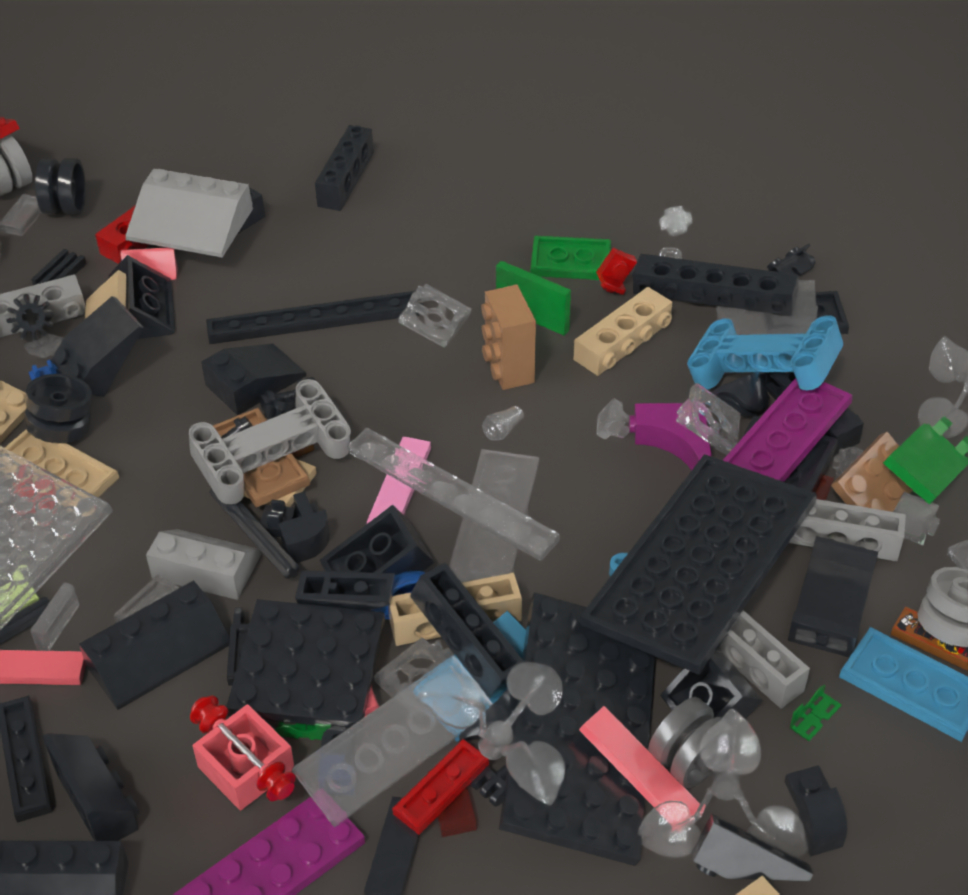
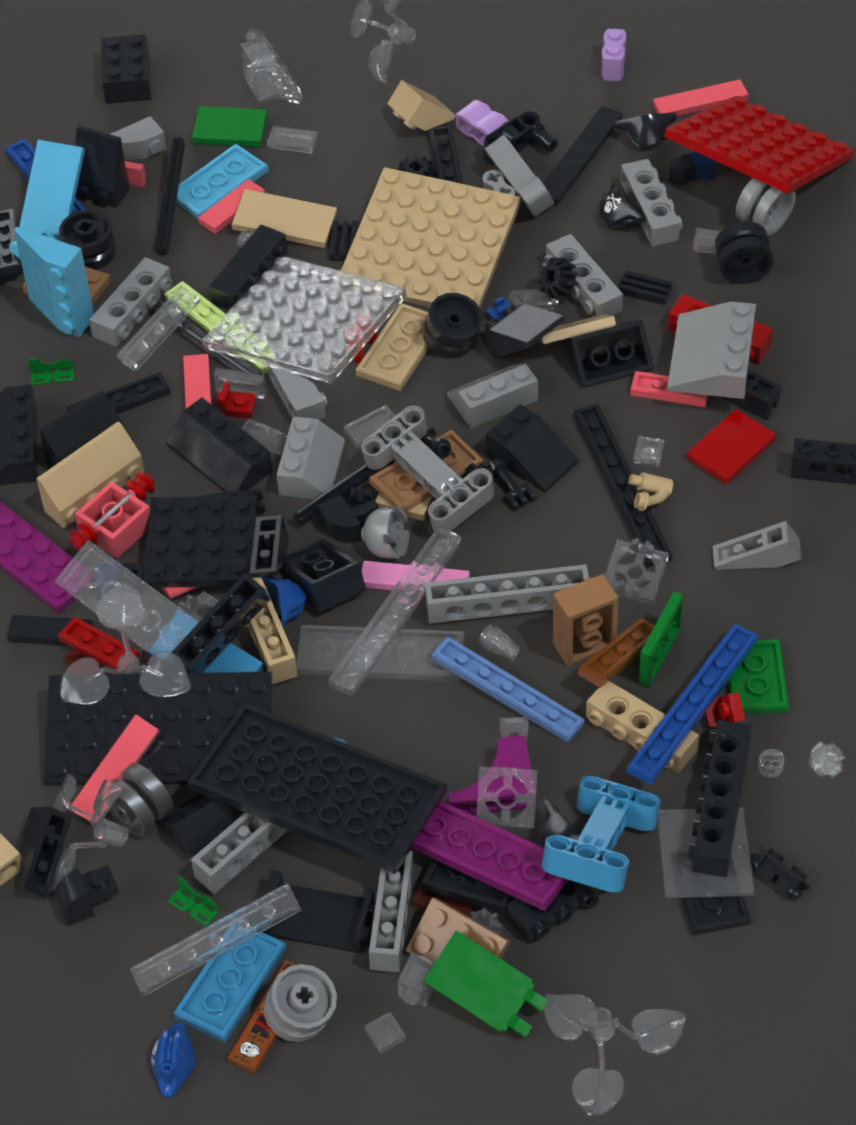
camera: 85 degrees right, 5 degrees up
coral slope [121,248,178,280] -> none
none -> tan slope [37,422,144,528]
none -> clear tile [130,883,302,996]
none -> red bracket [217,382,257,419]
none -> light grey slope [267,358,328,420]
none -> clear tile [343,405,396,448]
none -> light grey cylinder [361,506,409,559]
none -> light grey brick [425,564,589,624]
none -> medium blue tile [431,636,585,744]
none -> light grey slope [447,364,538,429]
none -> dark orange tile [578,618,655,688]
none -> blue tile [627,623,759,785]
none -> tan plant [629,472,673,511]
none -> coral tile [630,371,708,407]
none -> clear plate [634,436,664,466]
none -> red tile [686,409,776,485]
none -> light grey slope [713,521,801,570]

